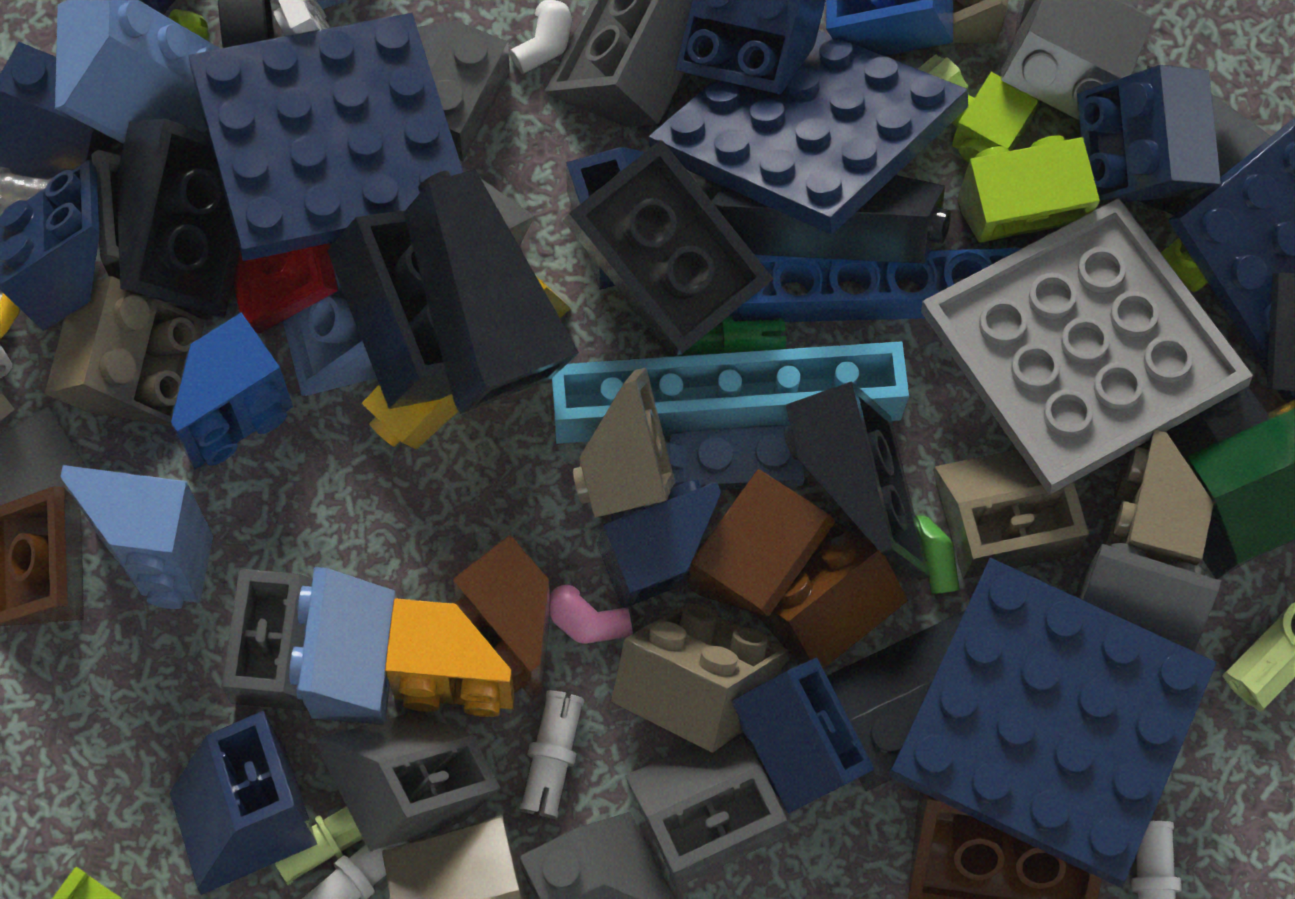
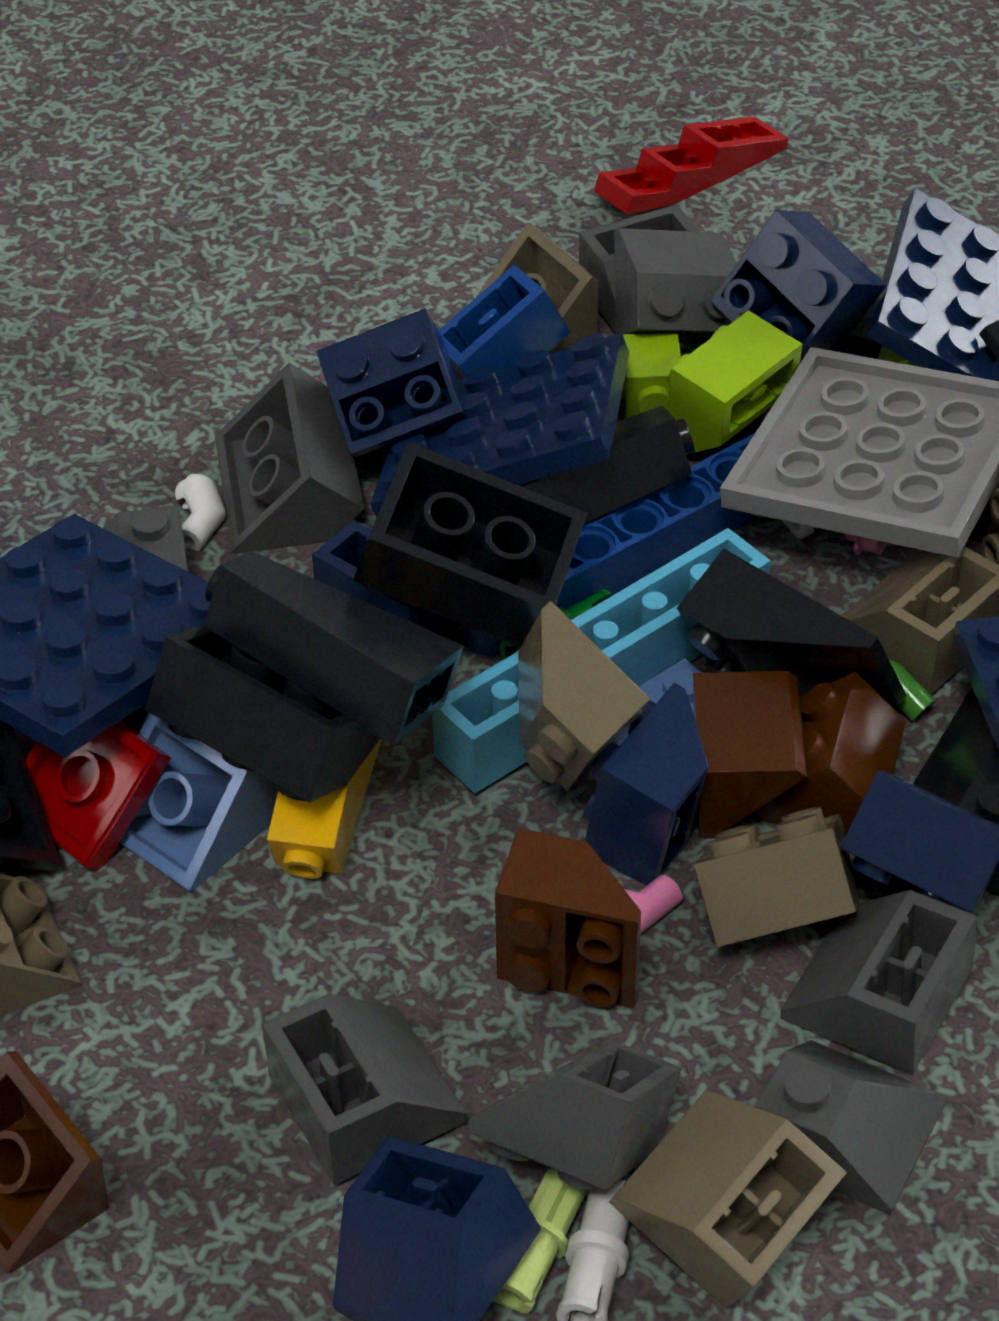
camera: 30 degrees left, 25 degrees down
medium blue slope [60,465,213,609] -> none
blue slope [171,312,293,469] -> none
medium blue slope [289,567,397,725] -> none
light orange slope [385,598,515,717] -> none
white pin [519,690,585,819] -> none

